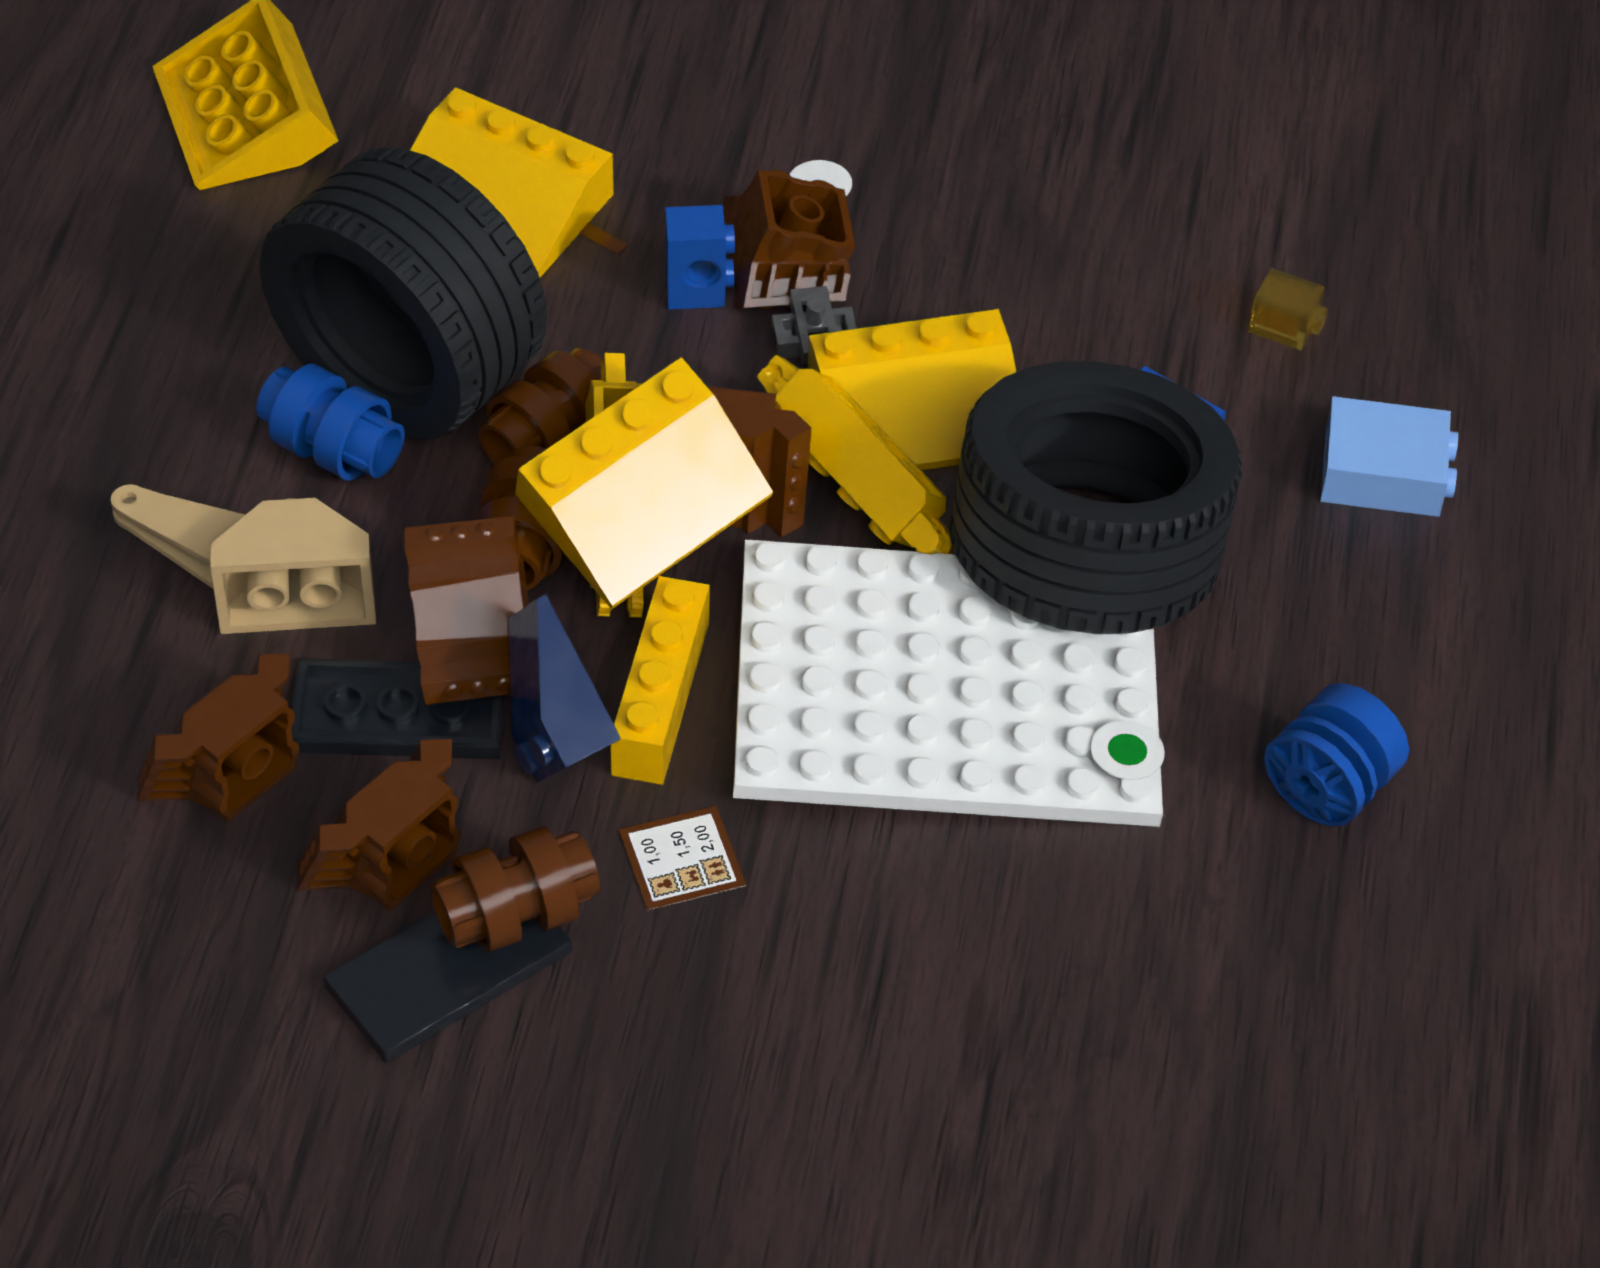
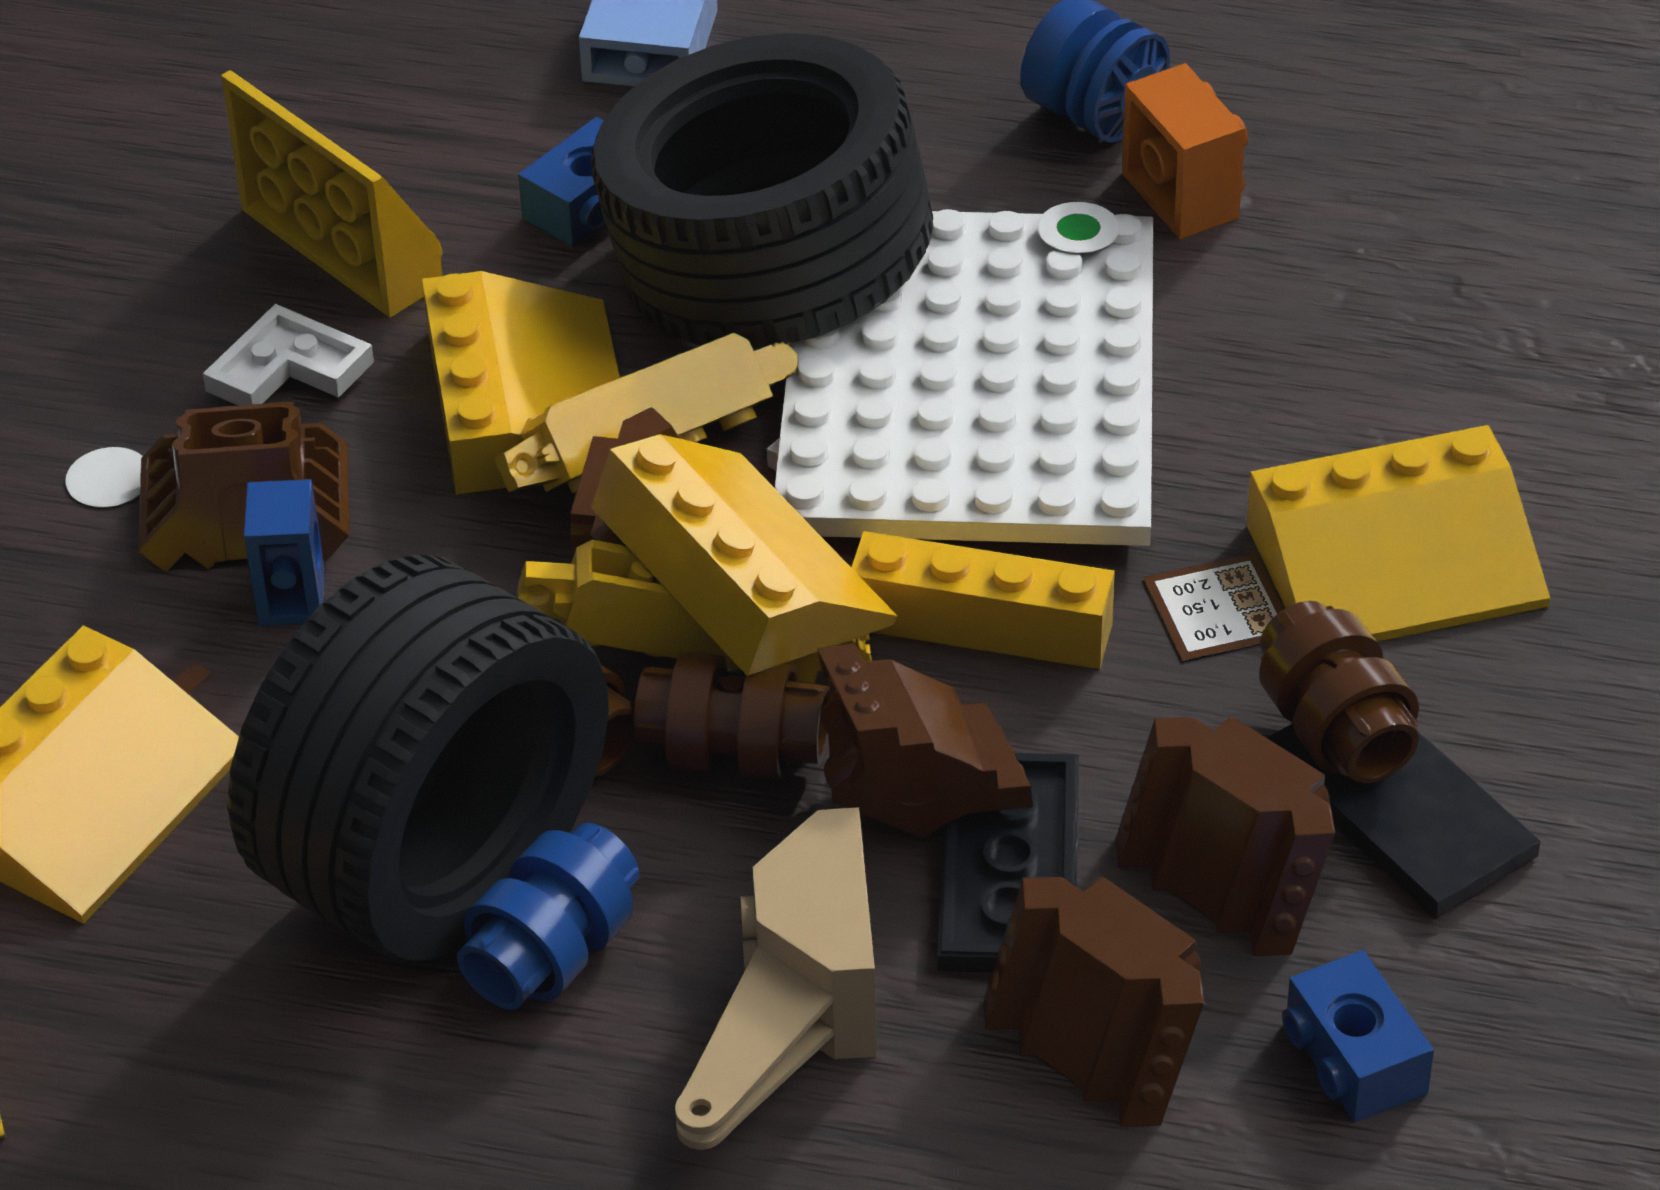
camera: 85 degrees left, 5 degrees down
dark blue slope [509,594,621,783] -> none
flat silver piece [771,286,857,364] -> none
clear yellow brick [1248,268,1328,351] -> none
none -> white plate [203,304,374,406]
none -> yellow slope [221,70,443,318]
none -> orange brick [1122,63,1248,240]
none -> yellow slope [1246,425,1550,642]
none -> blue brick [1282,950,1434,1122]

